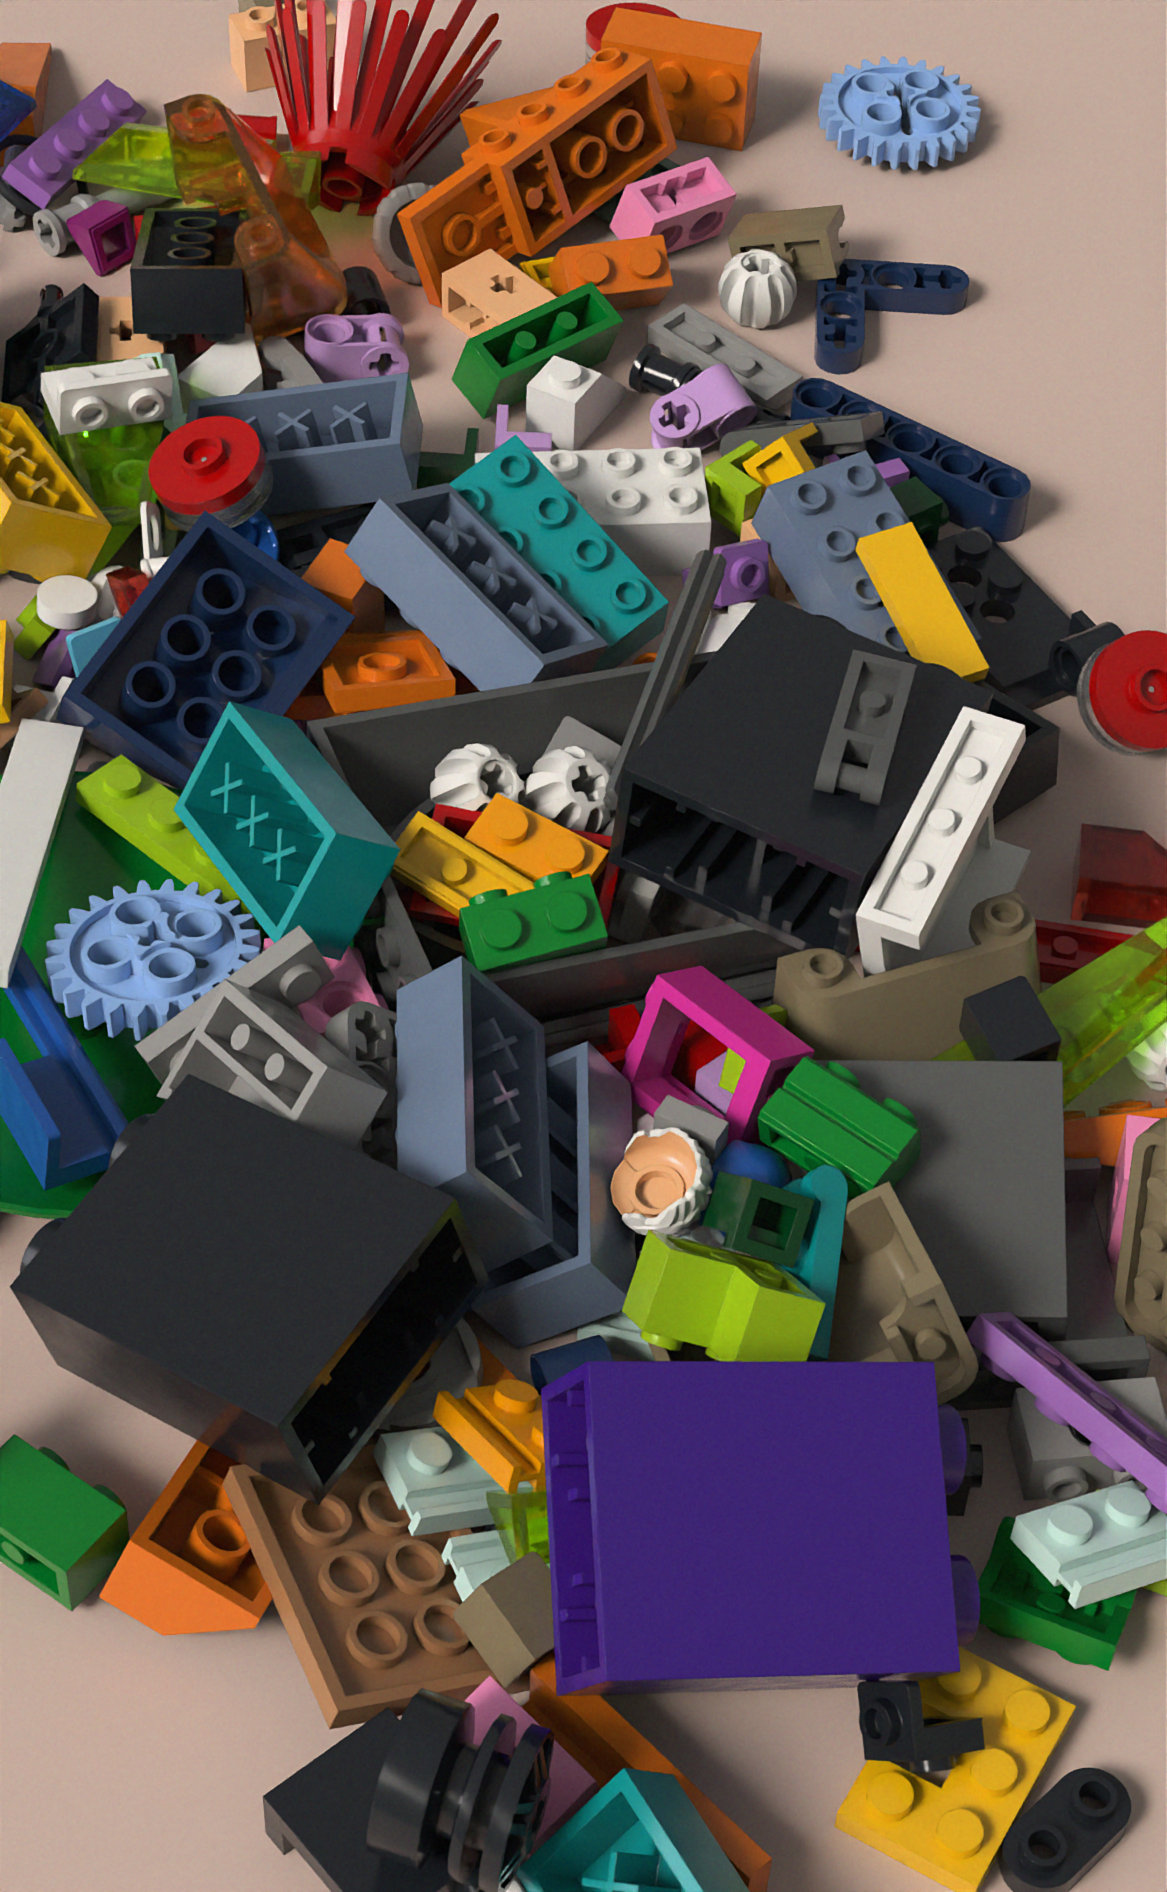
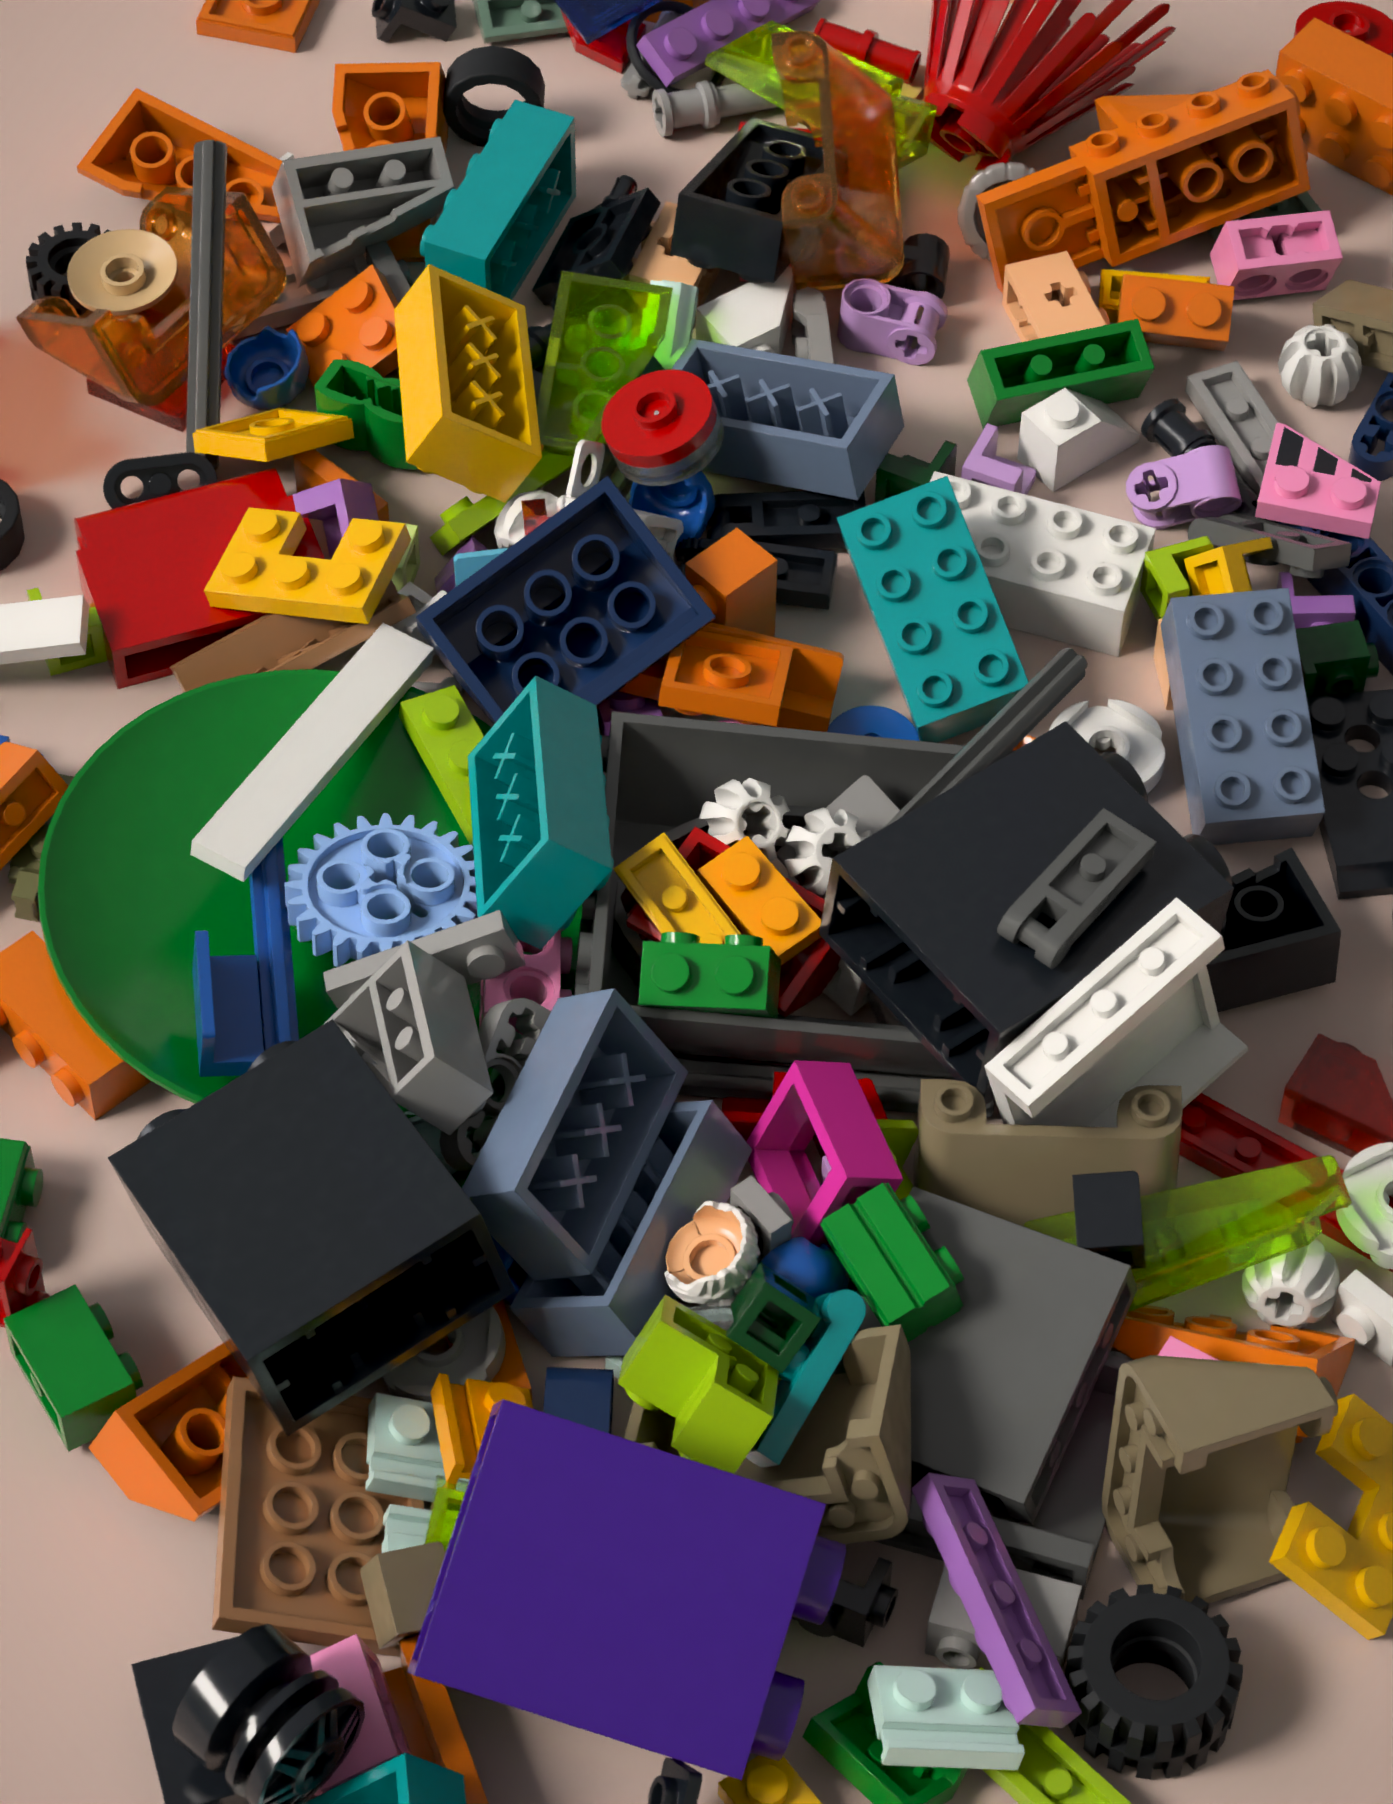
camera: 25 degrees right, 5 degrees up
white tile [37,575,97,630] -> none
white bracket [41,357,173,435] -> none
magenta slope [66,200,136,276] -> none
sand blue brick [344,483,609,691] -> none
medium lavender bracket [682,538,769,609] -> none
yellow tile [855,522,990,683] -> none
none -> bright pink wing [1255,423,1381,539]

